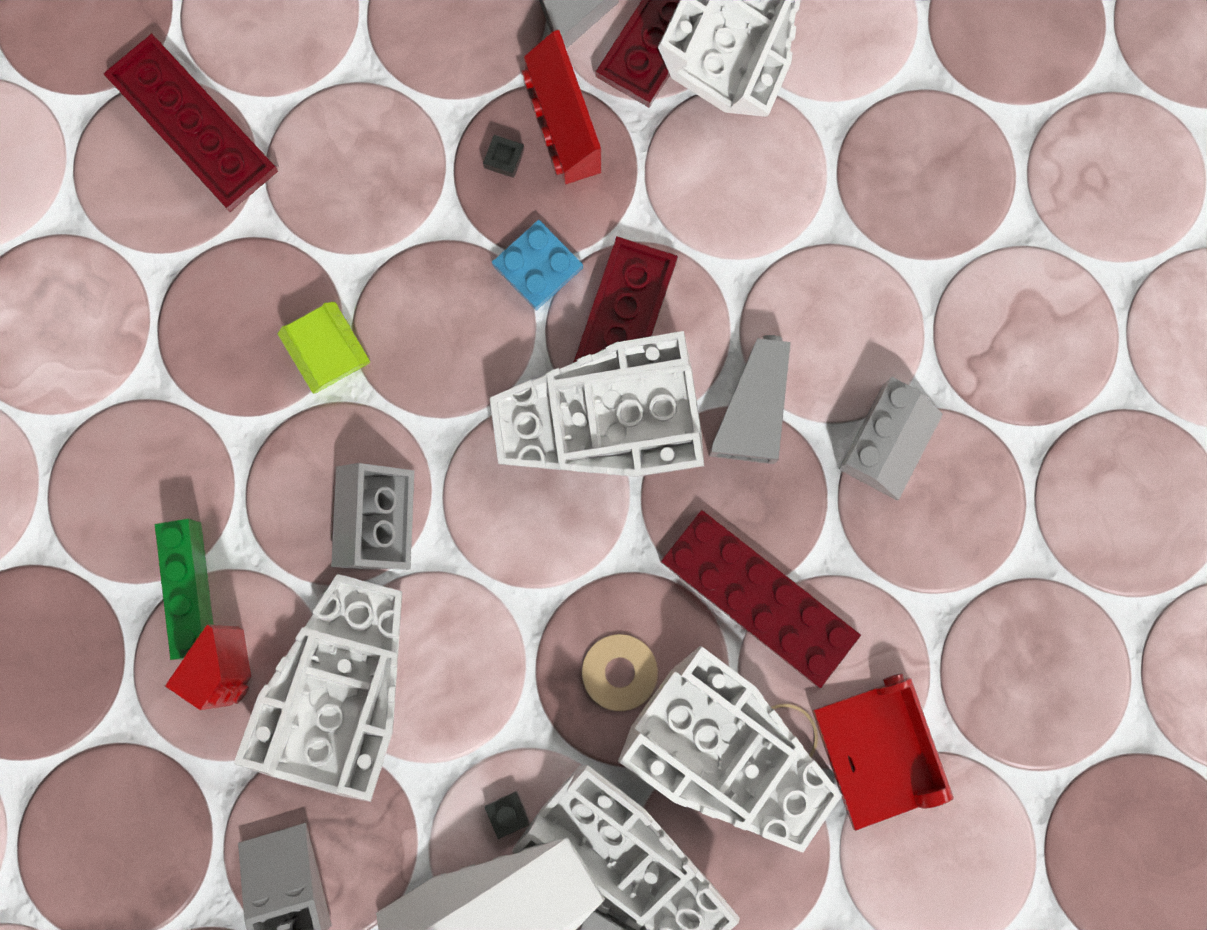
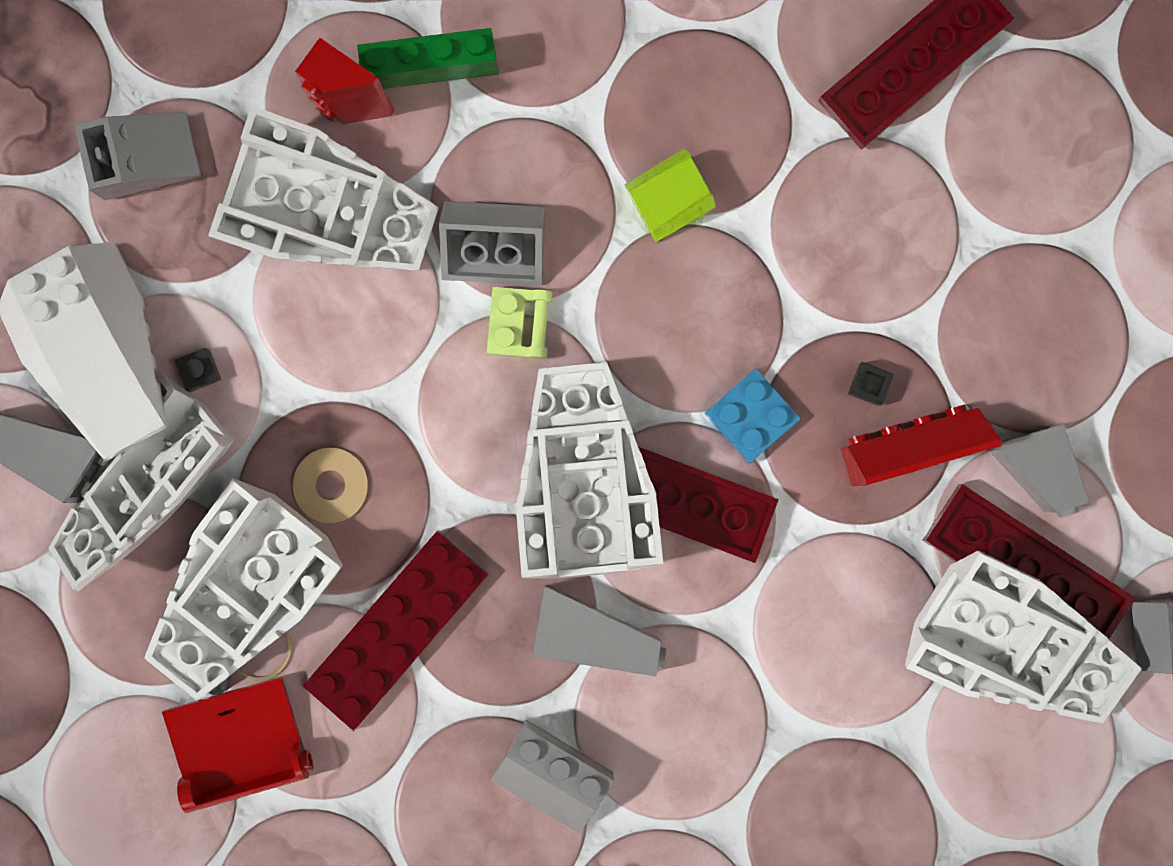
camera: 95 degrees right, 5 degrees up
none -> yellowish green plate [487,287,553,359]

